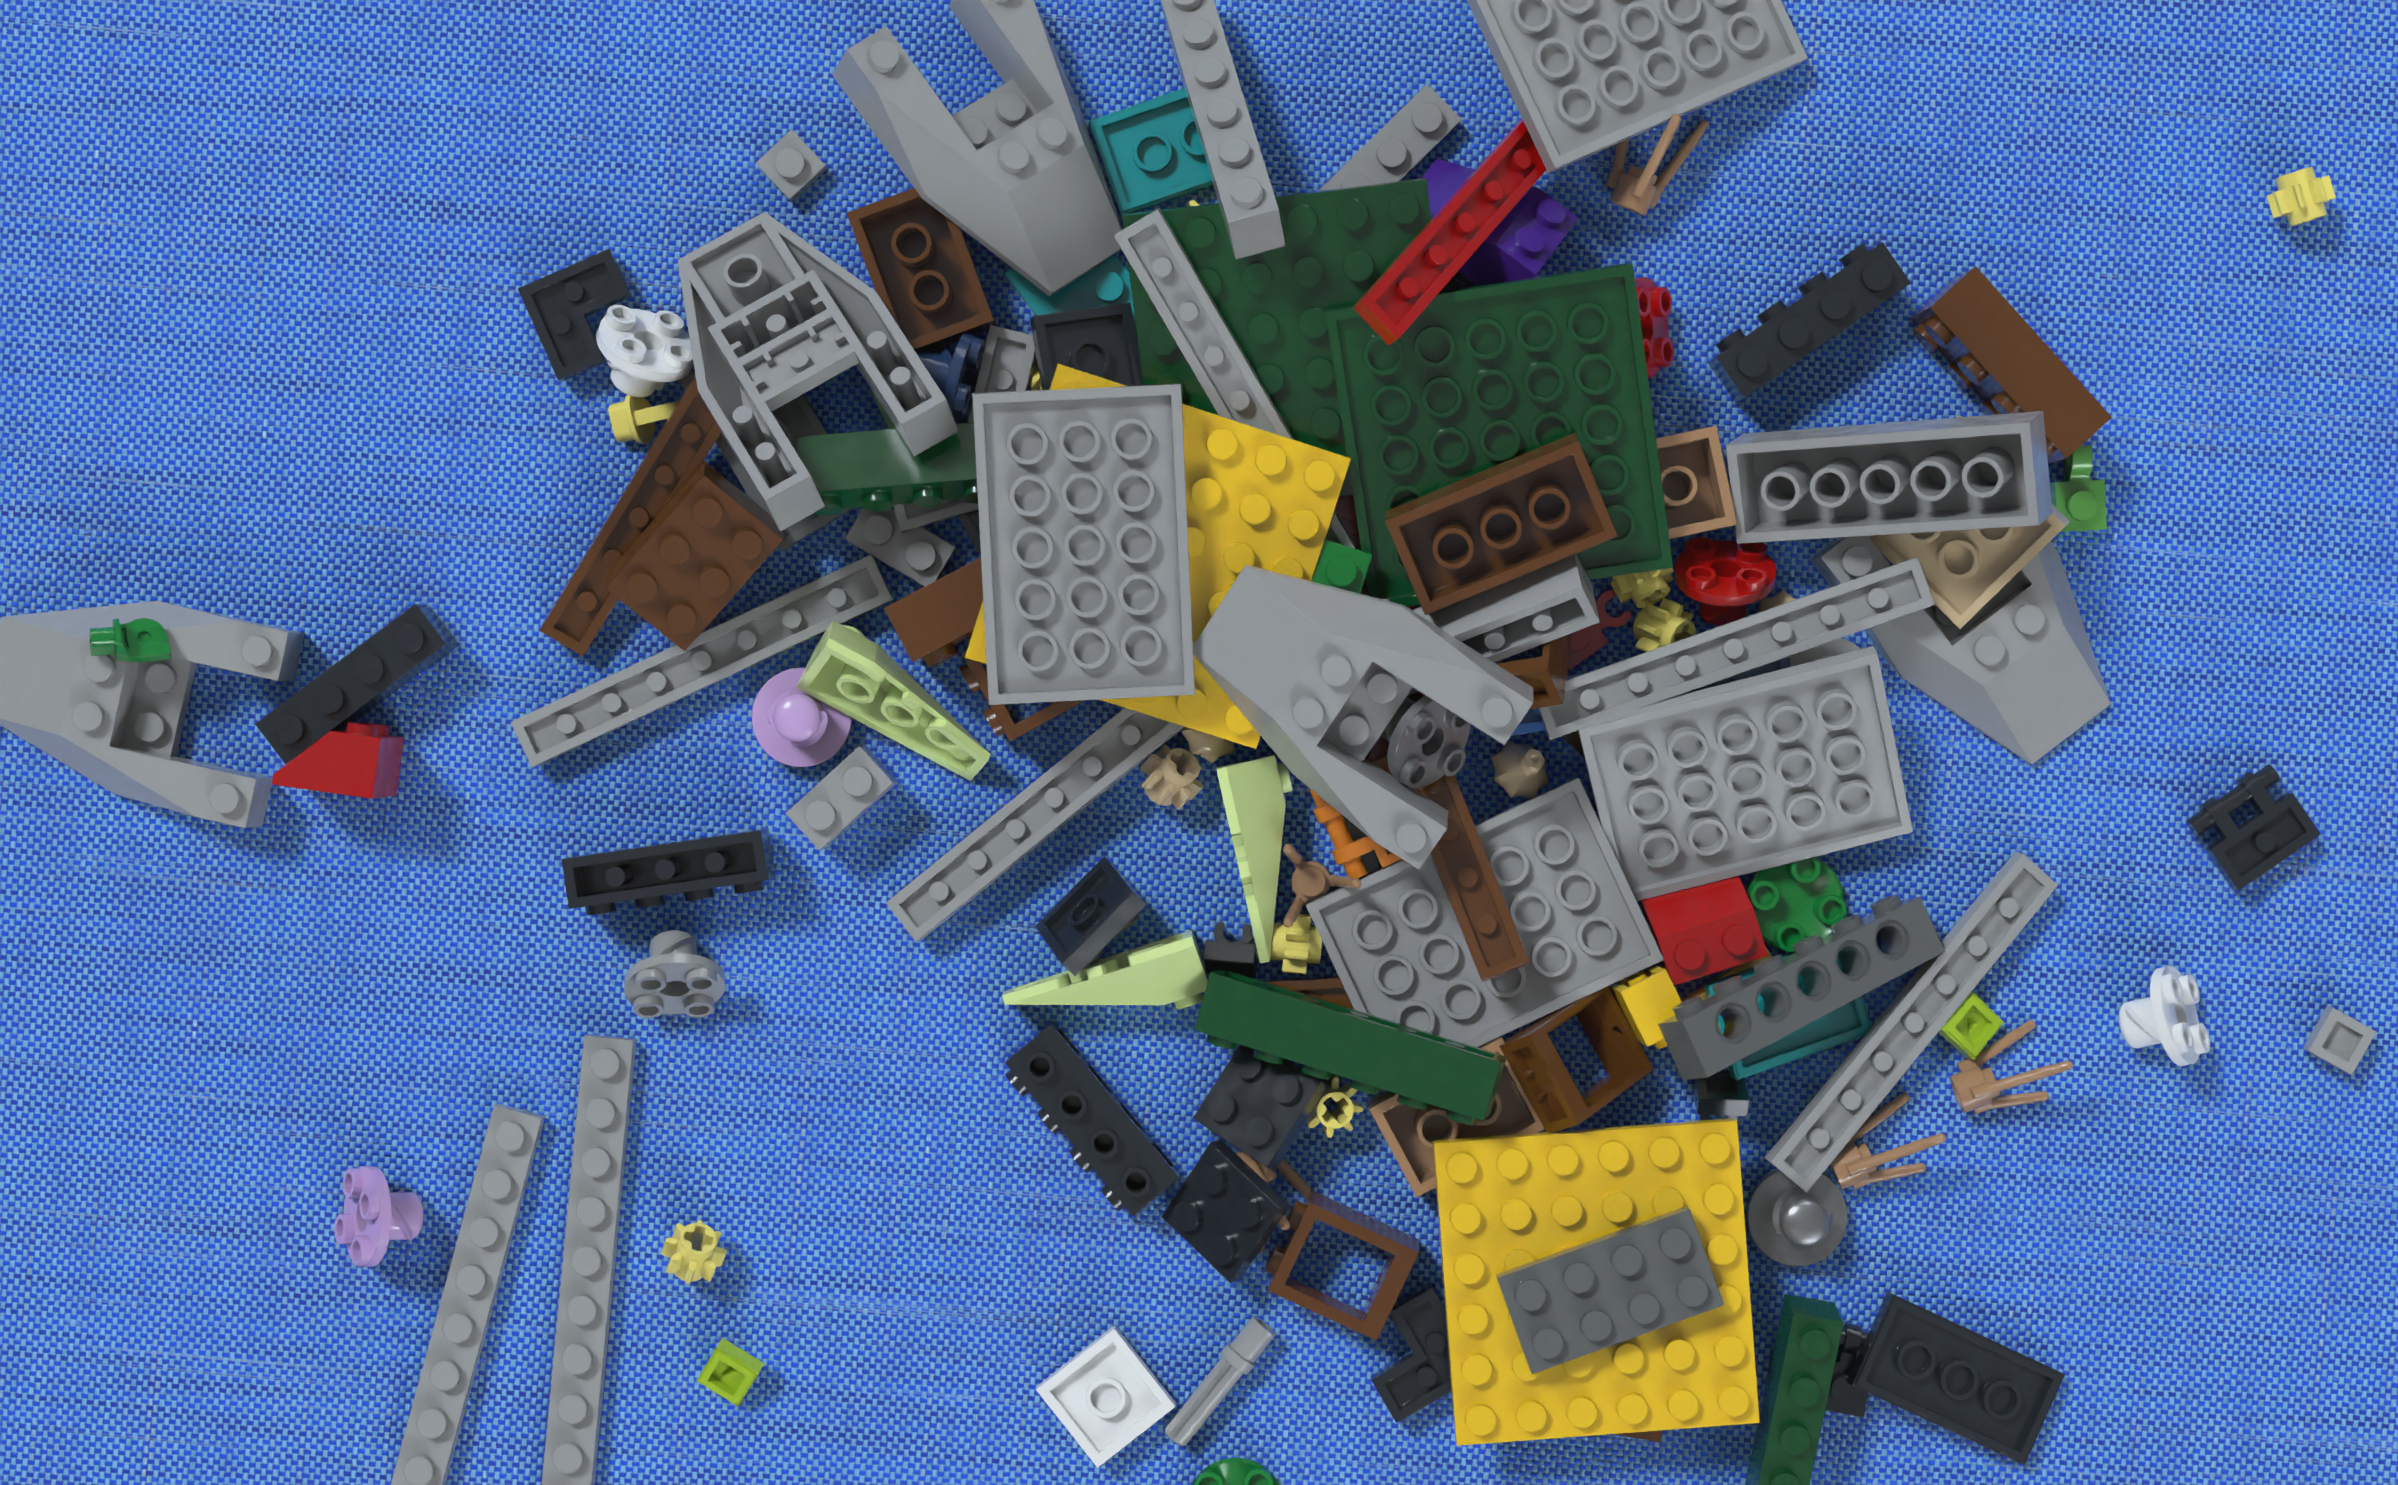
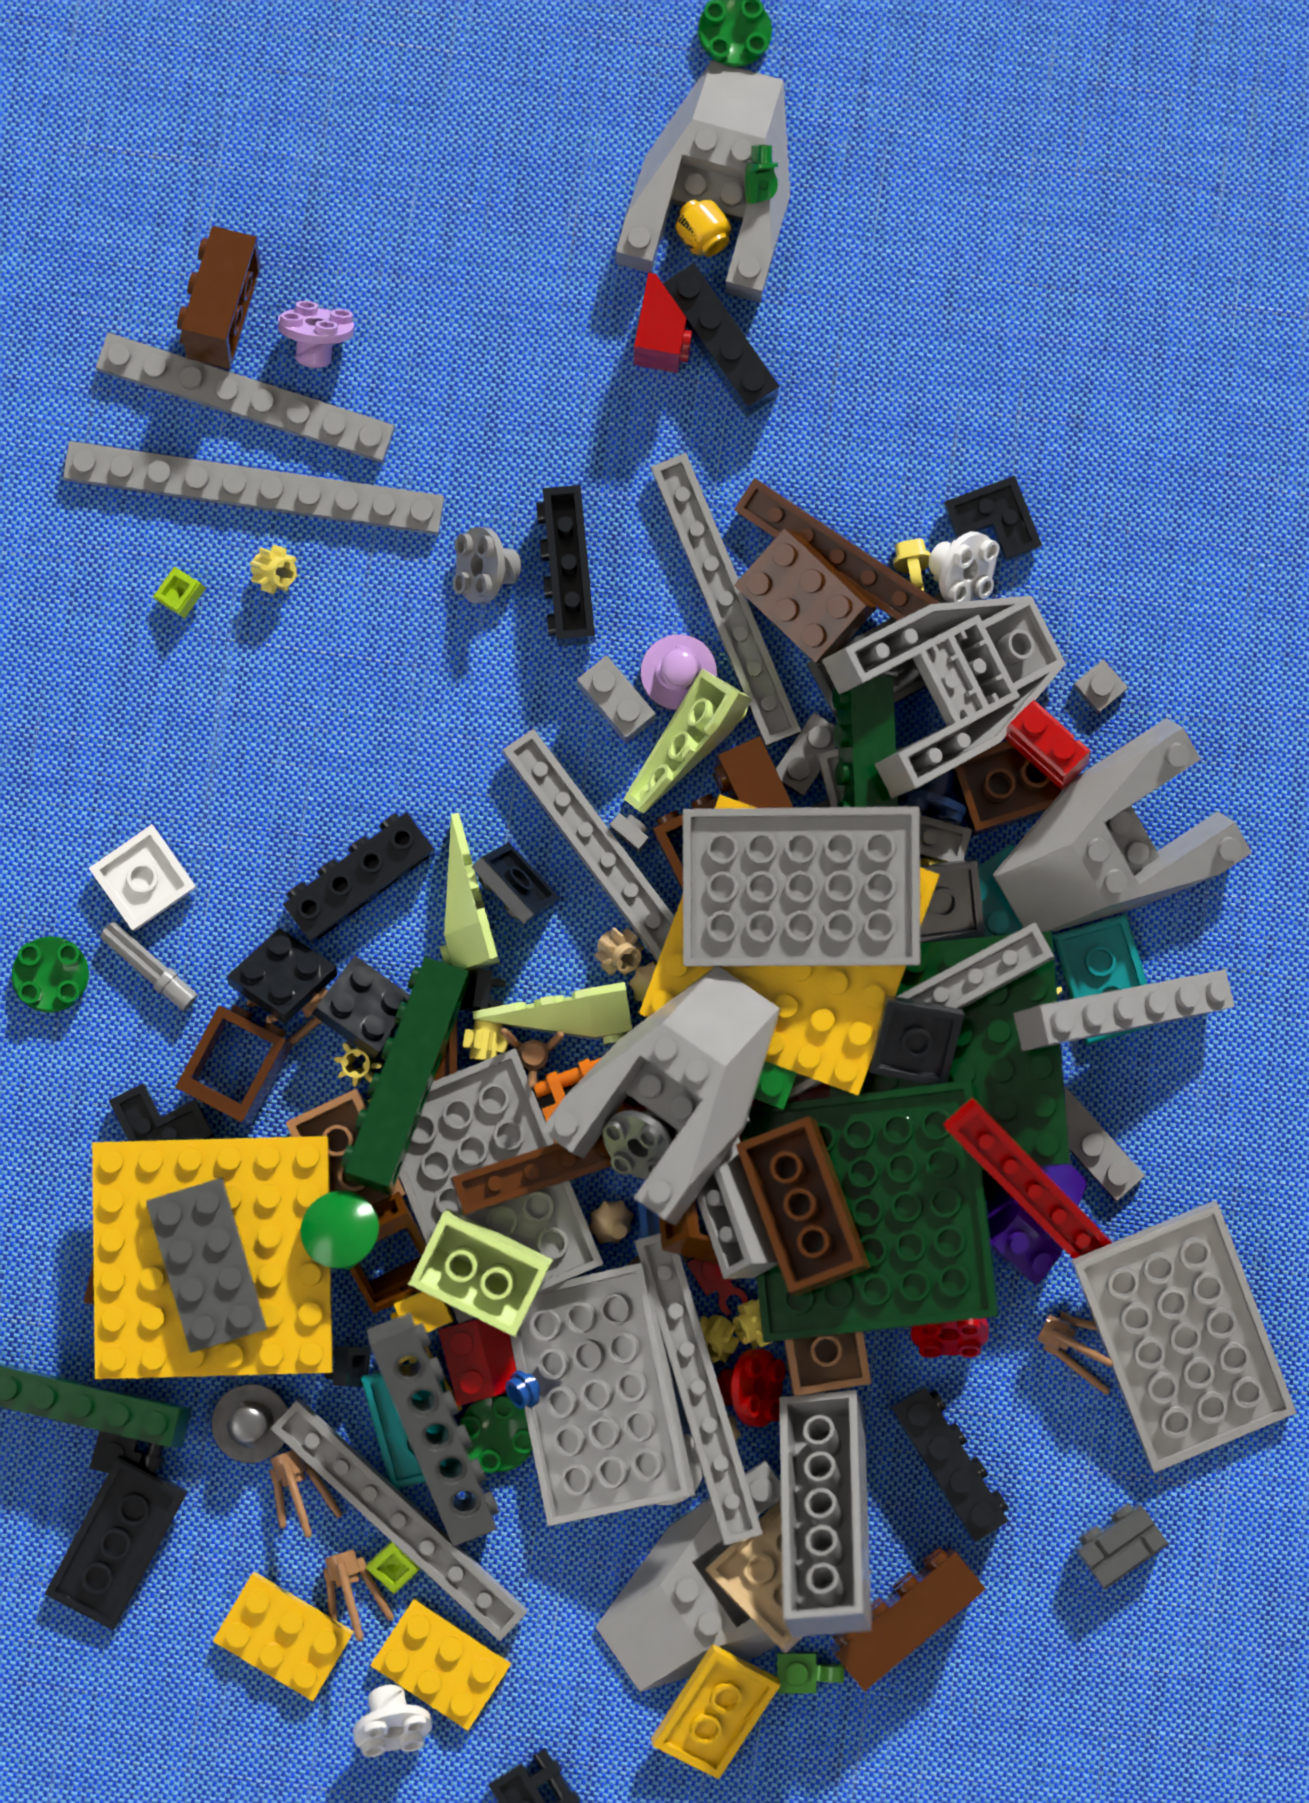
camera: 85 degrees right, 5 degrees down
none -> reddish brown brick [177,226,261,370]
none -> yellow plate [213,1571,354,1701]
none -> green dish [300,1191,380,1270]
none -> yellow plate [370,1598,511,1731]
none -> yellowish green slope [409,1208,553,1337]
none -> blue plate [505,1370,541,1409]
none -> light grey plate [609,813,649,853]
none -> yellow plate [651,1644,781,1779]
none -> yellow head [675,199,731,257]
none -> black plate [869,995,964,1085]
none -> red brick [1006,700,1091,790]
none -> dark grey brick [1074,1502,1169,1589]

